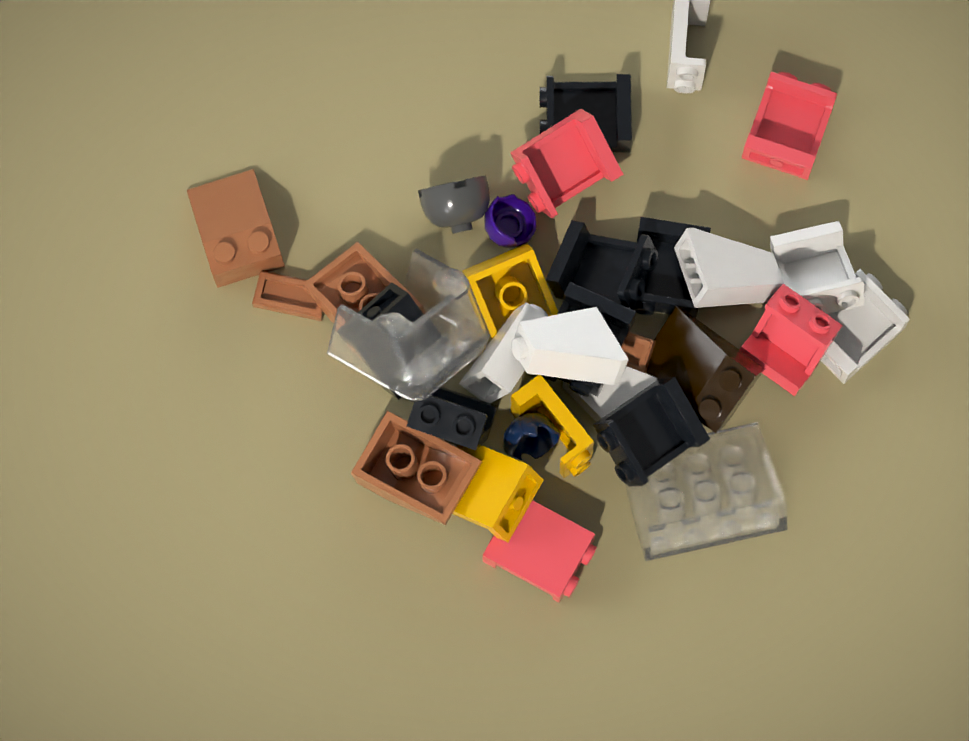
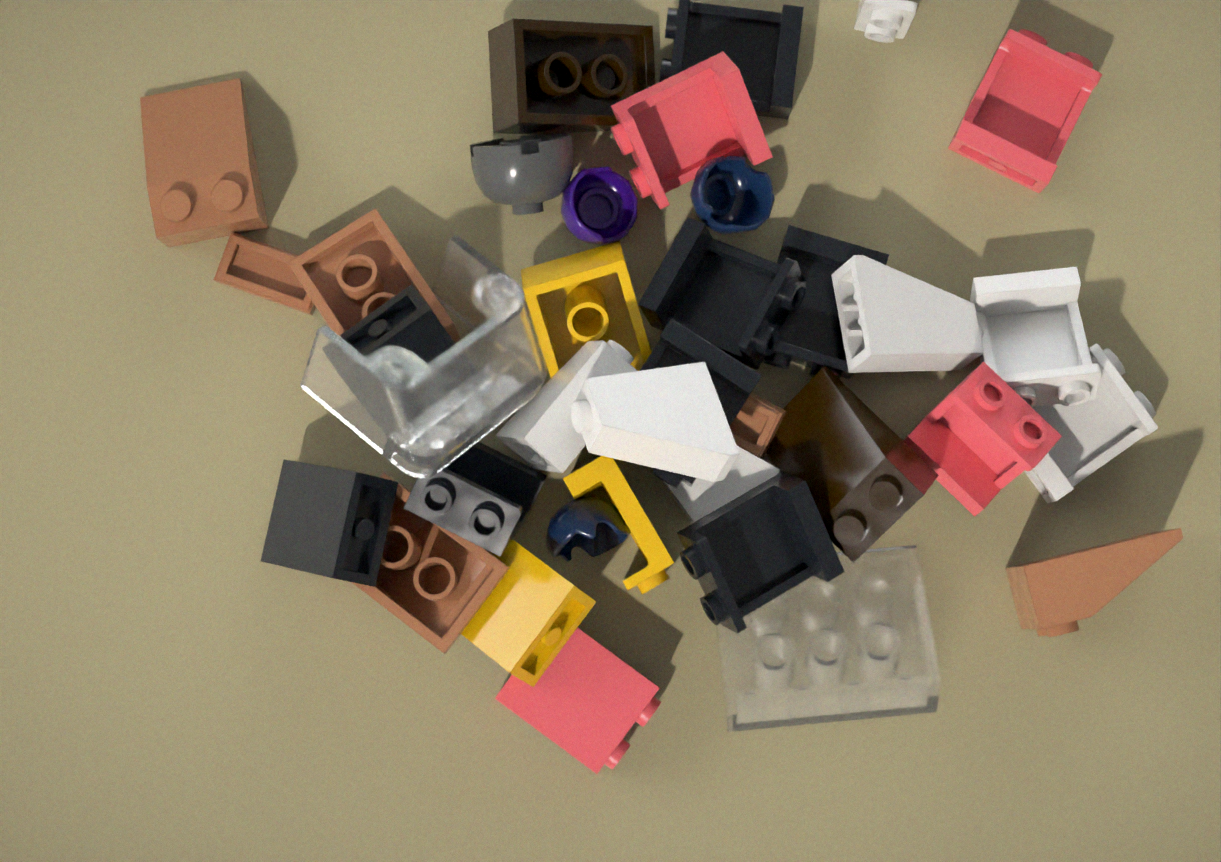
camera: 10 degrees right, 10 degrees up
none -> black panel [261,459,398,587]
none -> dark brown slope [488,18,656,134]
none -> dark blue hair [690,156,775,234]
none -> nougat slope [1005,528,1183,637]

